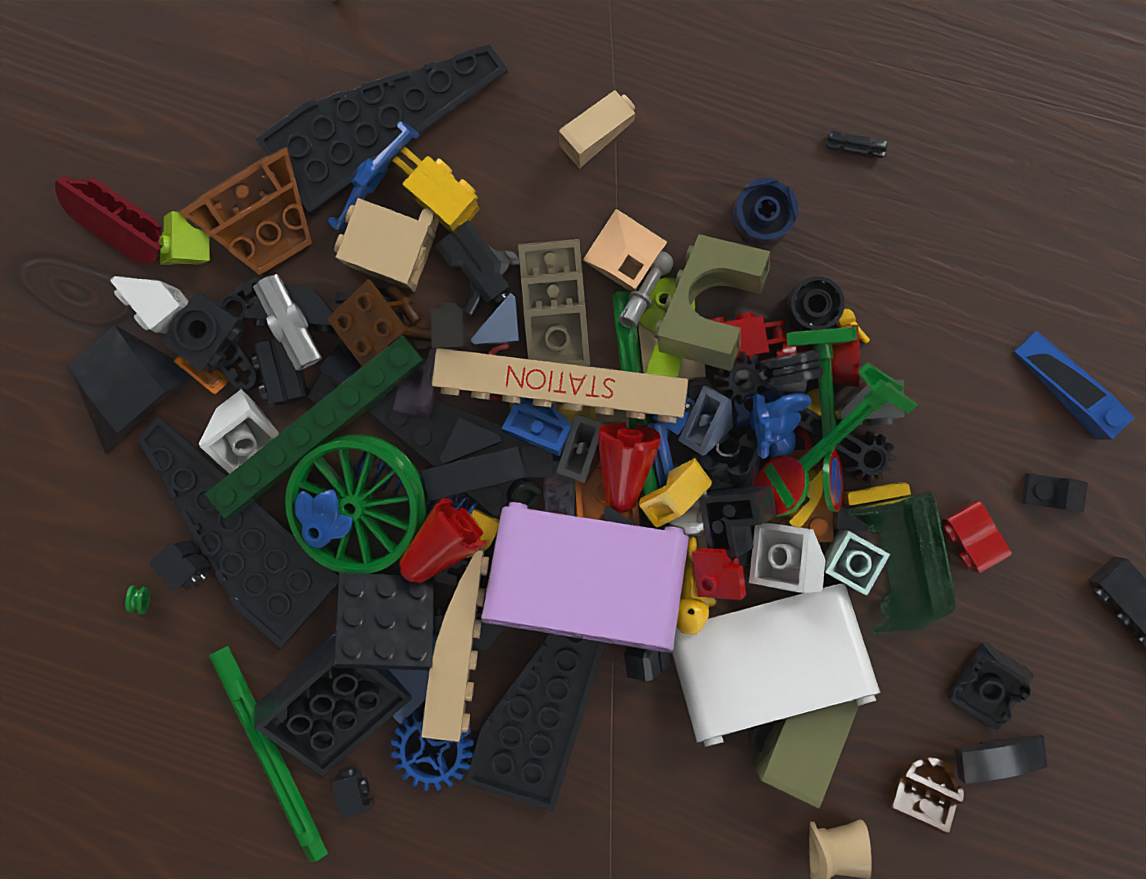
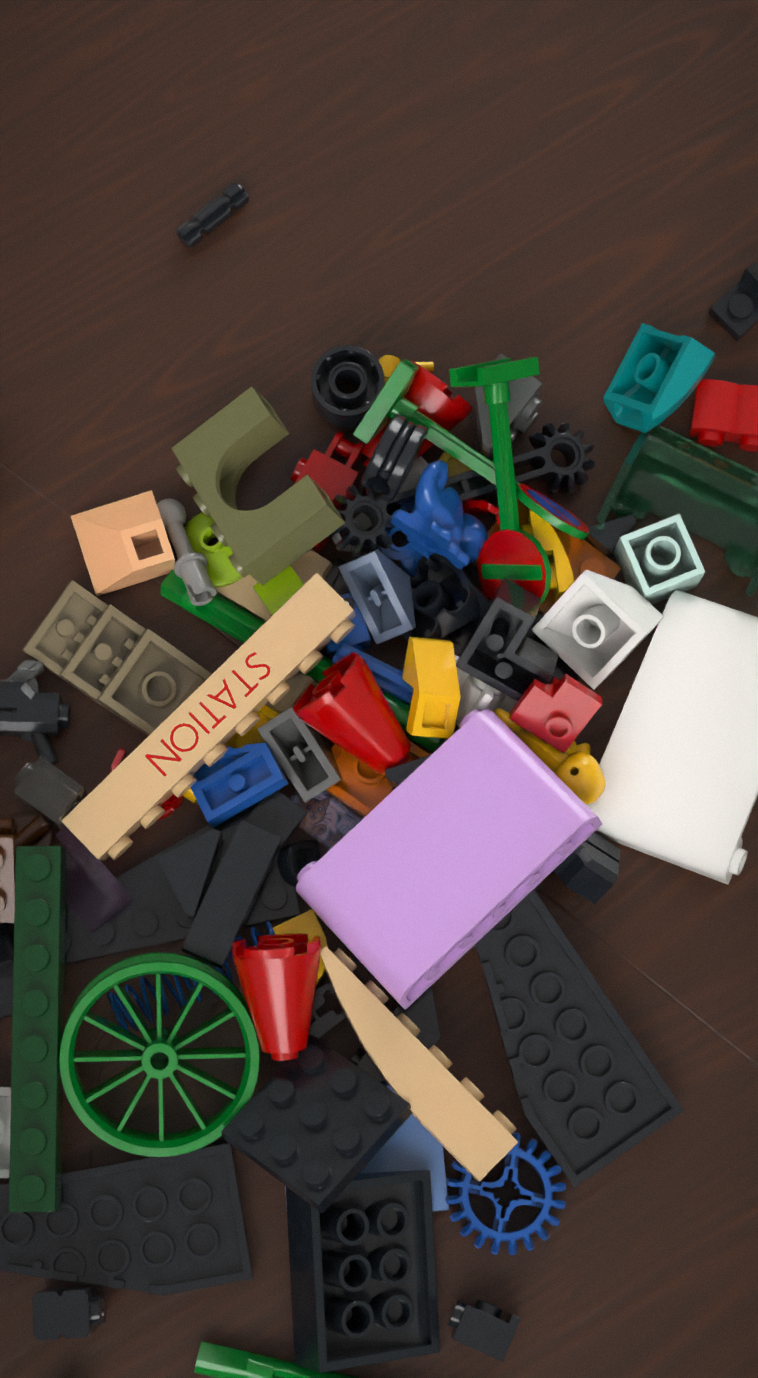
camera: 55 degrees left, 10 degrees down
blue plate [295,490,353,548] -> none
sand blue slope [470,293,520,347] -> none
dark blue brick [732,178,798,246] -> none
yellow tile [842,482,911,506] -> none
slope [1013,331,1135,440] -> none
none -> teal slope [603,323,716,433]

